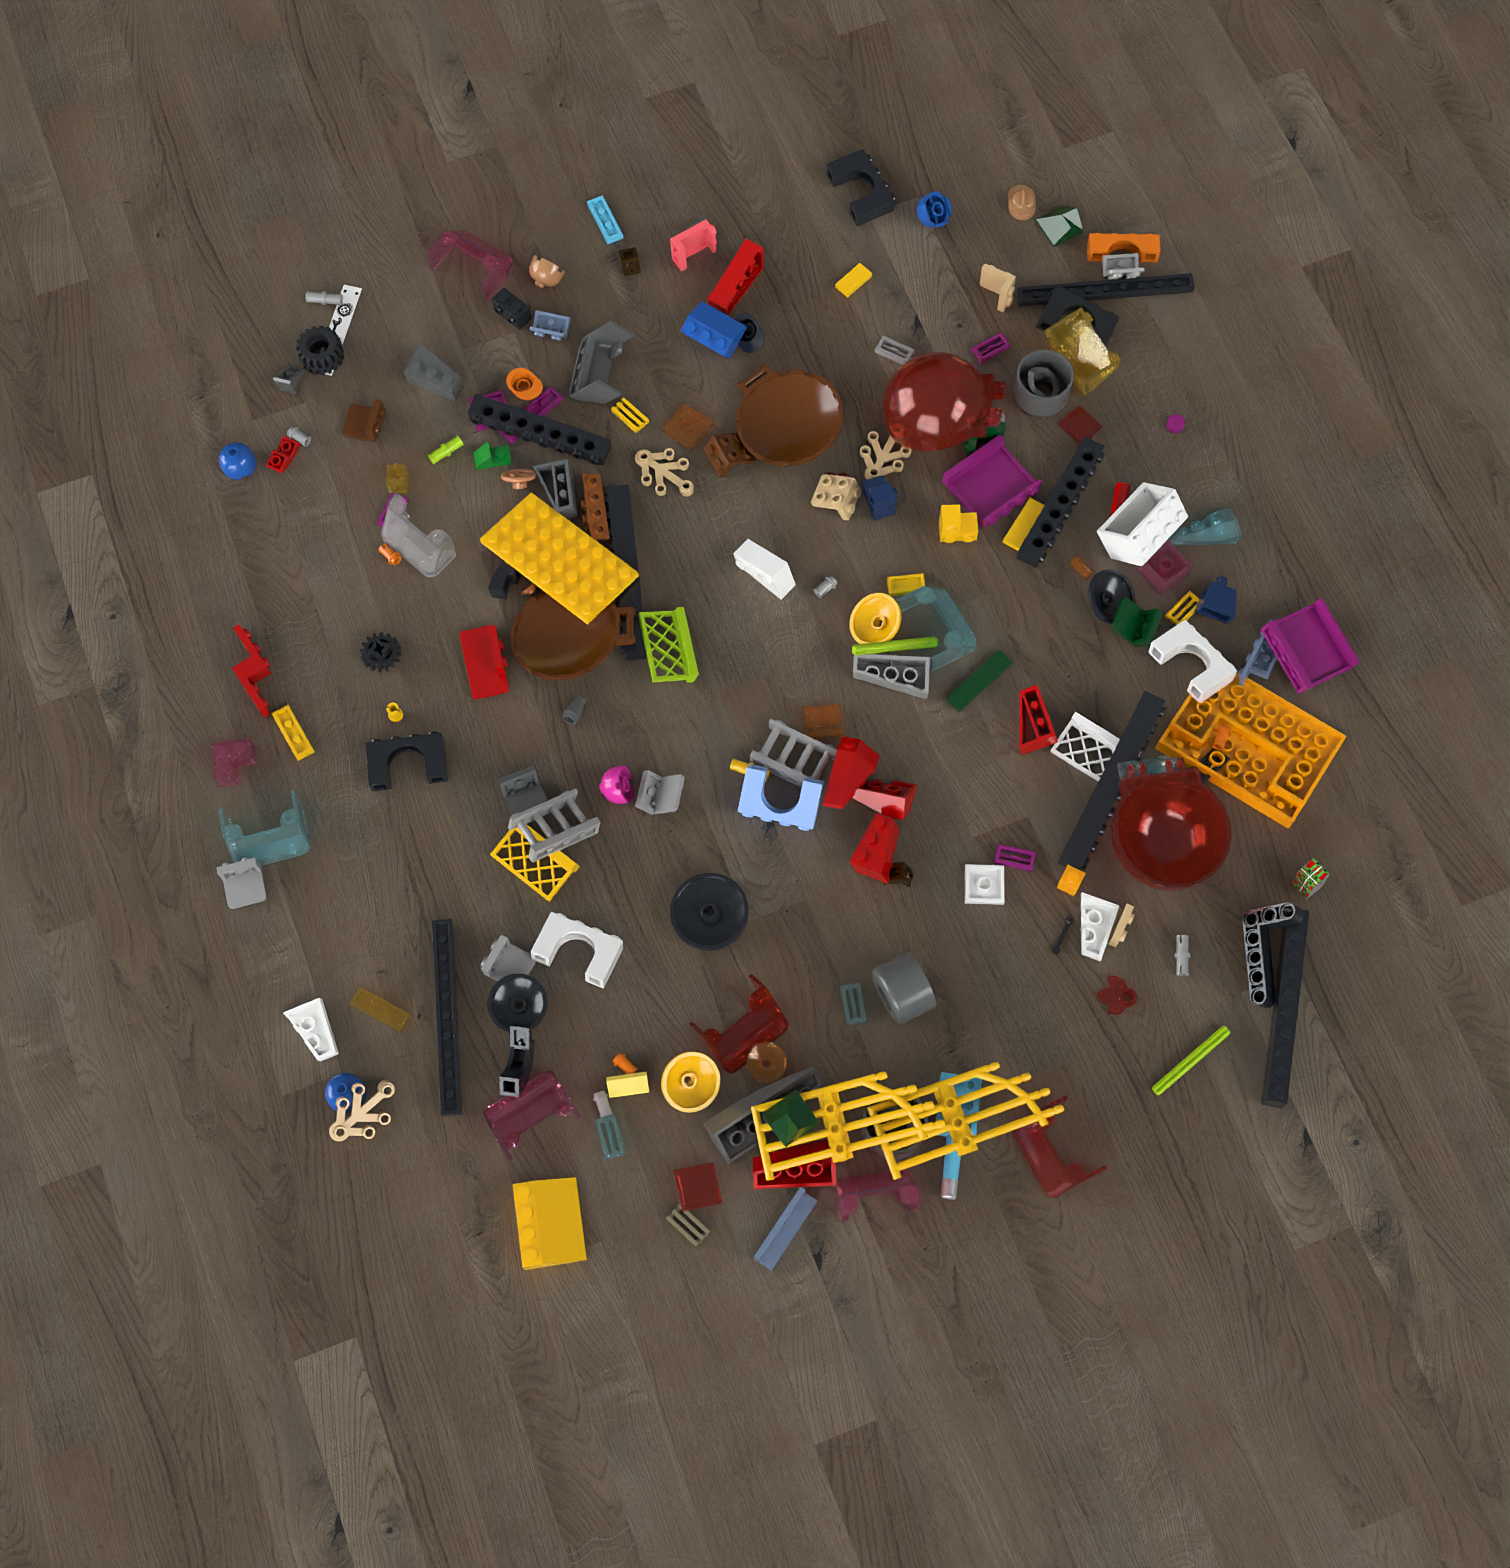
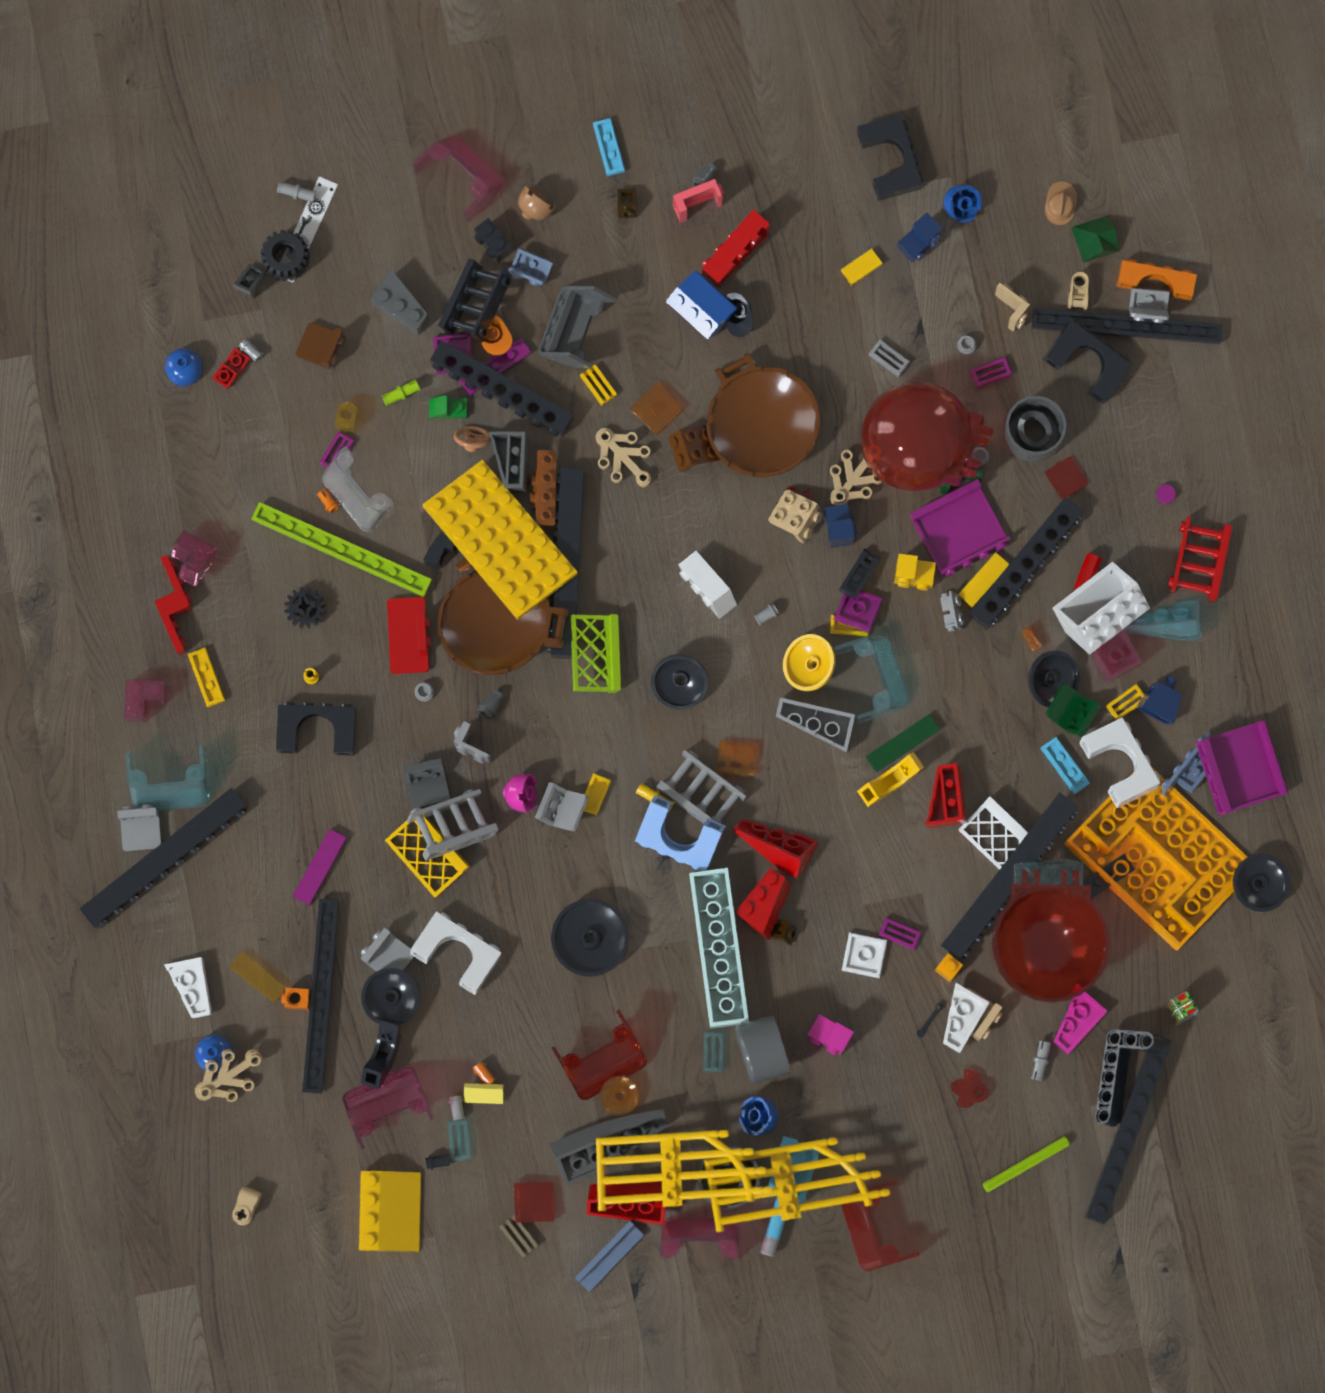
camera: 10 degrees right, 10 degrees up
yellow dish [661,1051,720,1113] -> none
dark green slope [763,1090,819,1147] -> none
red wedge [823,736,880,809] -> none
lime axle [852,636,938,656] -> none
clear yellow windscreen [1044,307,1121,397] -> none
orange pin [1212,725,1231,751] -> none
none -> black brick [80,788,247,929]
none -> clear pink brick [172,530,217,587]
none -> tan piece [232,1186,262,1226]
none -> lime plate [251,502,432,597]
none -> orange brick [281,988,311,1010]
none -> magenta tile [292,829,347,906]
none -> light grey plate [415,682,434,702]
none -> black pin [425,1154,450,1171]
none -> black fence [438,258,513,343]
none -> light grey bracket [454,721,491,764]
none -> yellow tile [584,773,611,816]
none -> black dish [651,654,709,710]
none -> light aqua brick [689,868,749,1029]
none -> blue cylinder [739,1097,778,1136]
none -> dark pink brick [807,1014,854,1056]
none -> magenta tile [834,590,883,633]
none -> black plate [839,549,881,600]
none -> yellow arch [857,752,924,807]
none -> dark blue brick [897,213,942,263]
none -> light grey hinge [940,591,965,632]
none -> light grey plate [957,335,976,354]
none -> medium azure tile [1040,737,1090,795]
none -> dark pink wing [1054,986,1108,1055]
none -> tan piece [1068,272,1089,310]
none -> red fence [1168,516,1232,603]
none -> black dish [1233,854,1290,912]

